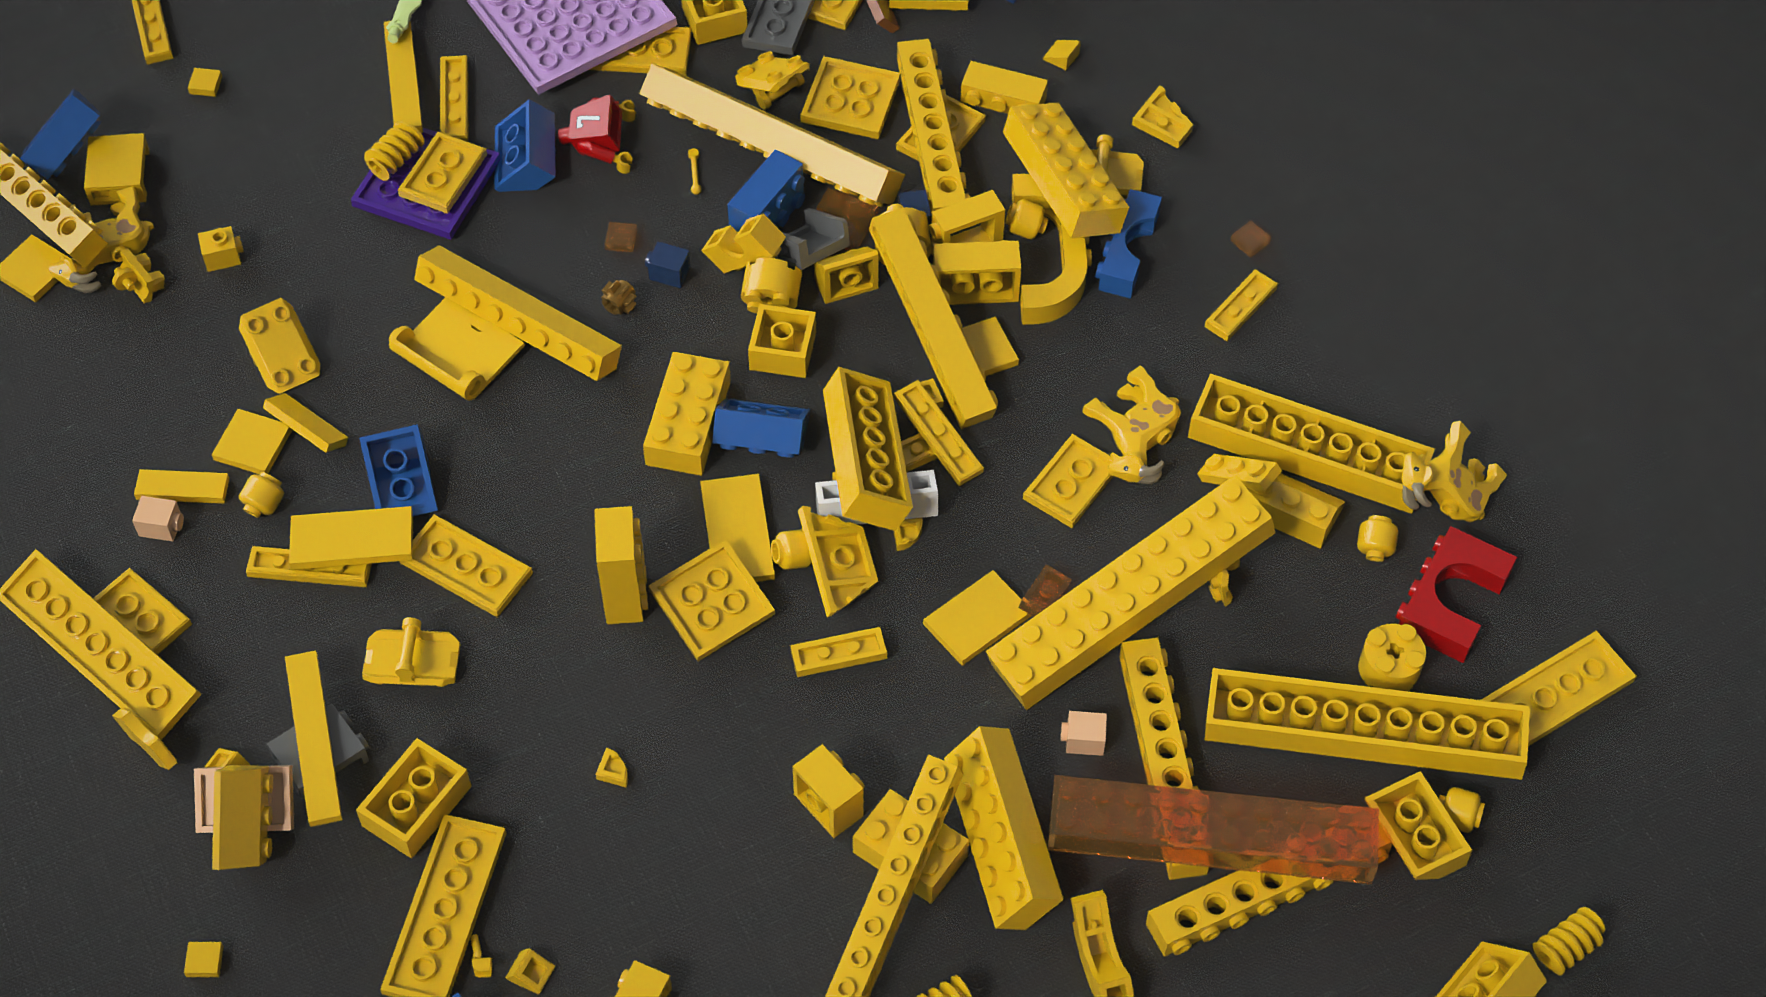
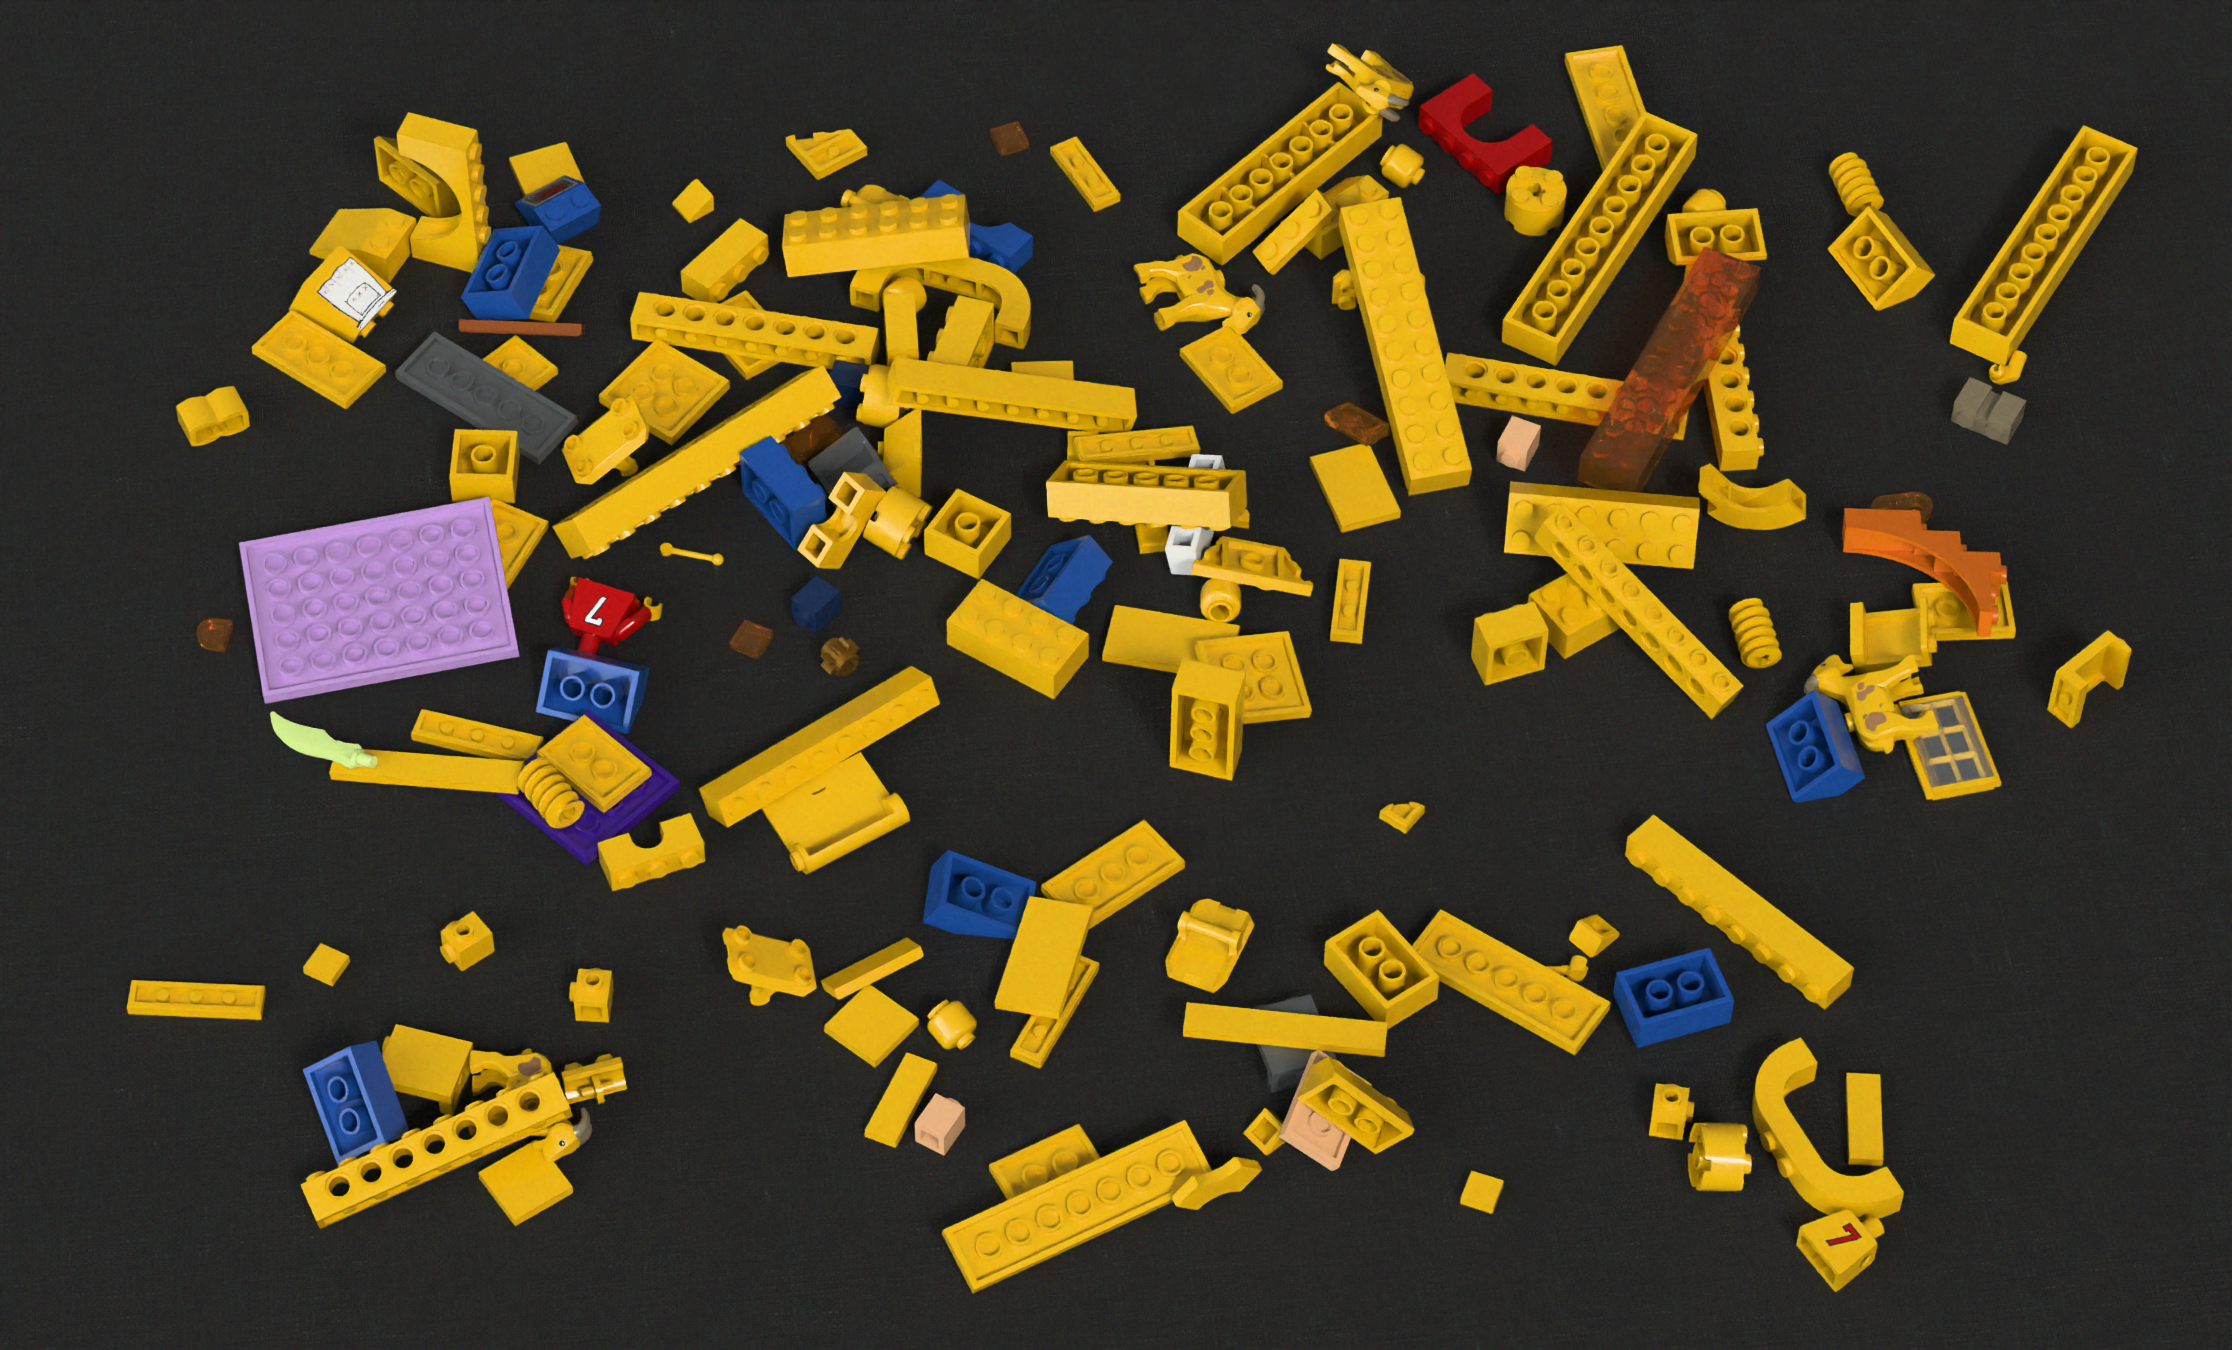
camera: 70 degrees left, 5 degrees down
none -> yellow brick [440,911,495,971]
none -> yellow arch [597,813,705,892]

